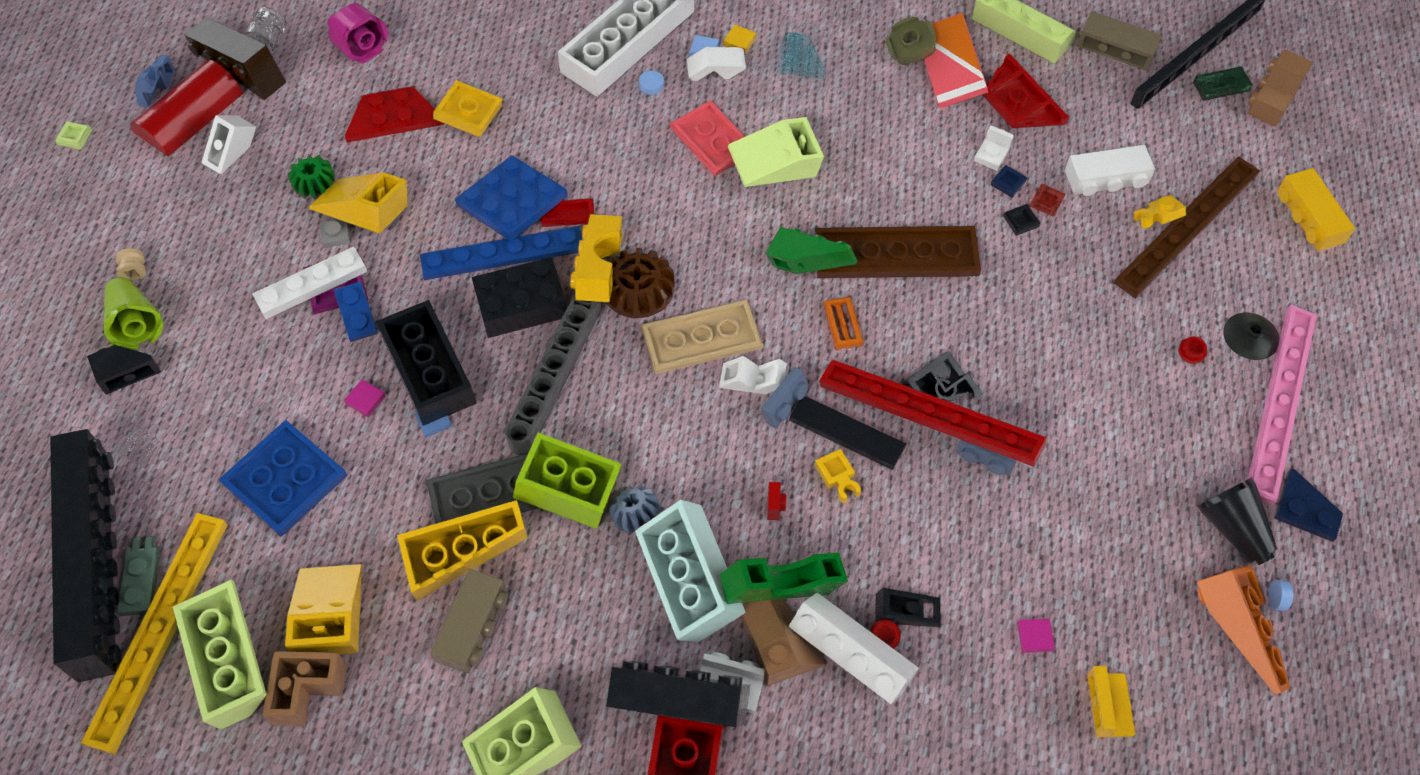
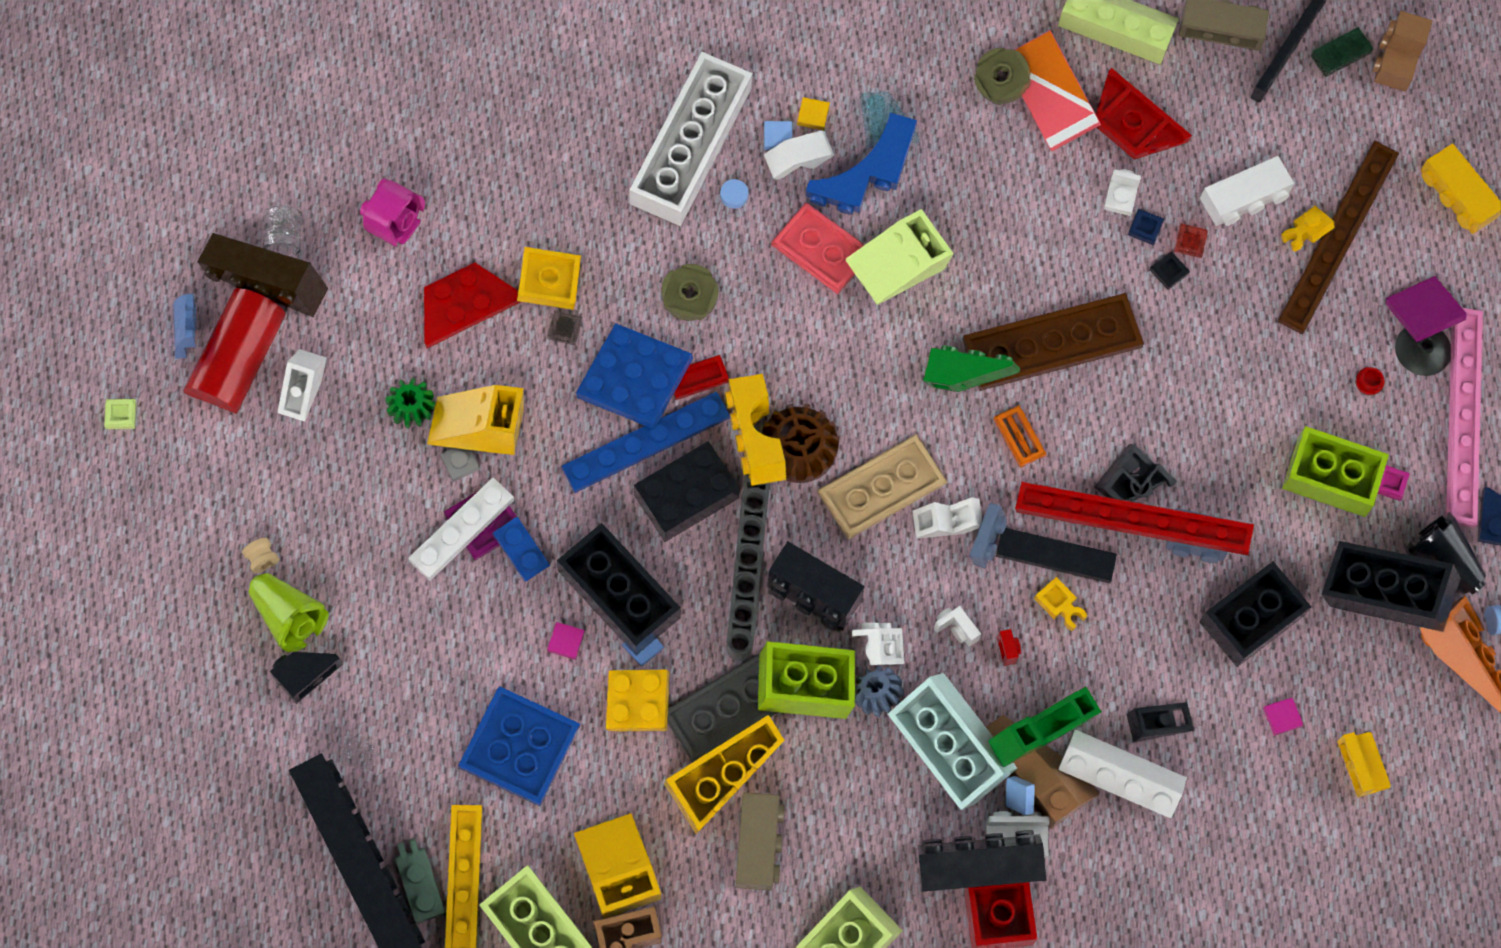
camera: 20 degrees left, 10 degrees up
red plate [870,620,901,649] -> none
none -> clear smoke plate [547,310,582,346]
none -> yellow plate [606,669,670,732]
none -> olive plate [661,264,719,321]
none -> black brick [767,541,865,631]
none -> blue arch [806,112,917,215]
none -> white bracket [852,623,904,665]
none -> white bracket [934,606,981,647]
none -> light blue tile [1006,776,1035,815]
none -> black brick [1199,561,1312,667]
none -> lime brick [1282,426,1389,517]
none -> black brick [1322,541,1461,632]
none -> dark pink tile [1378,465,1410,501]
none -> magenta tile [1386,276,1467,342]

